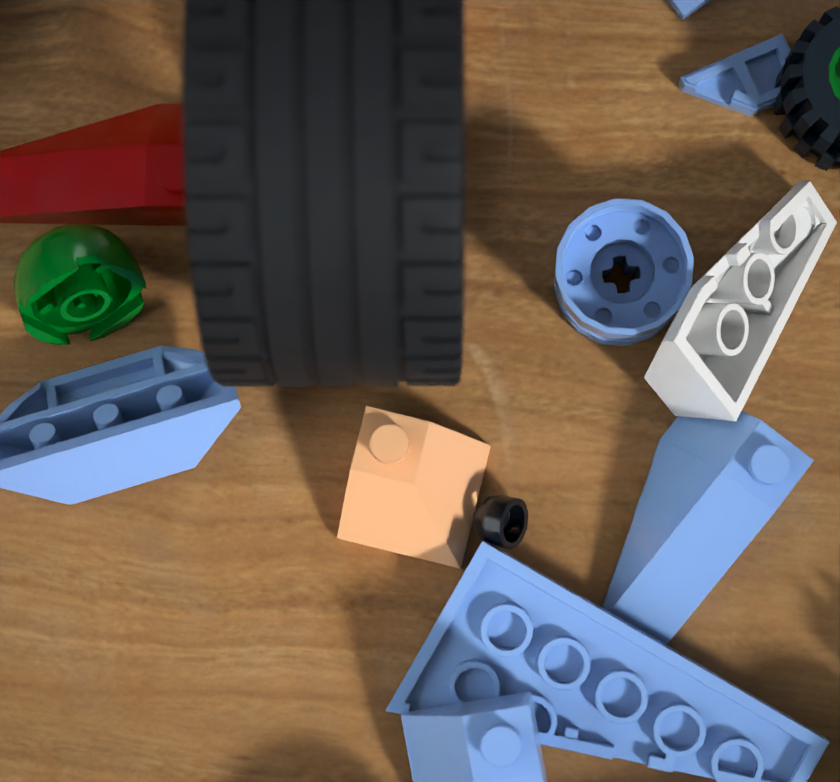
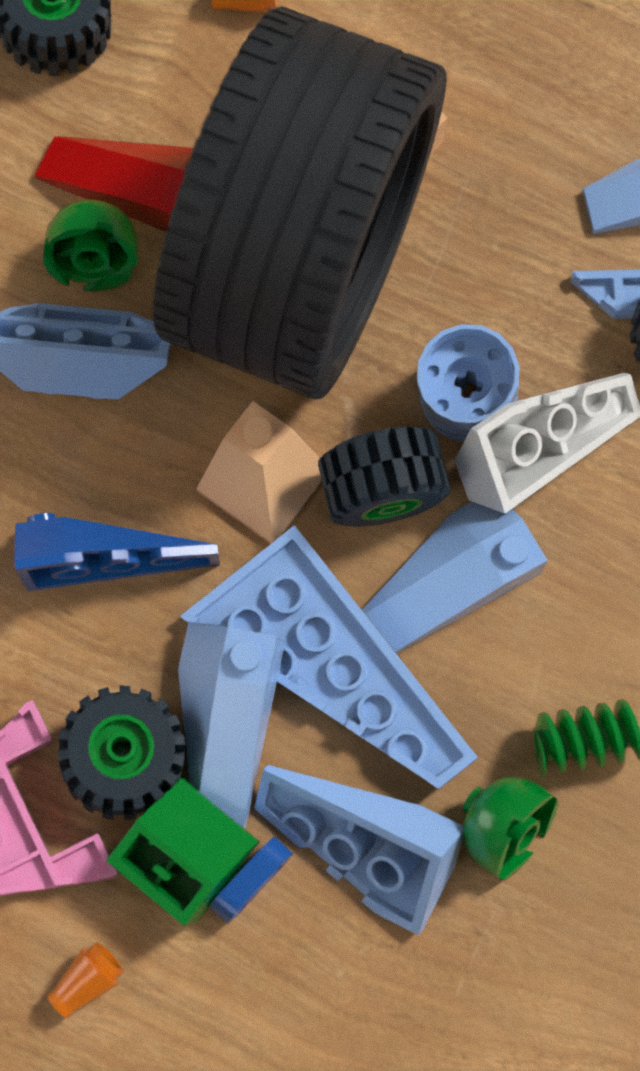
camera: 20 degrees right, 5 degrees down
black hinge [473,495,528,549] -> none
none -> blue wedge [14,513,220,591]
none -> black wheel [318,427,451,527]

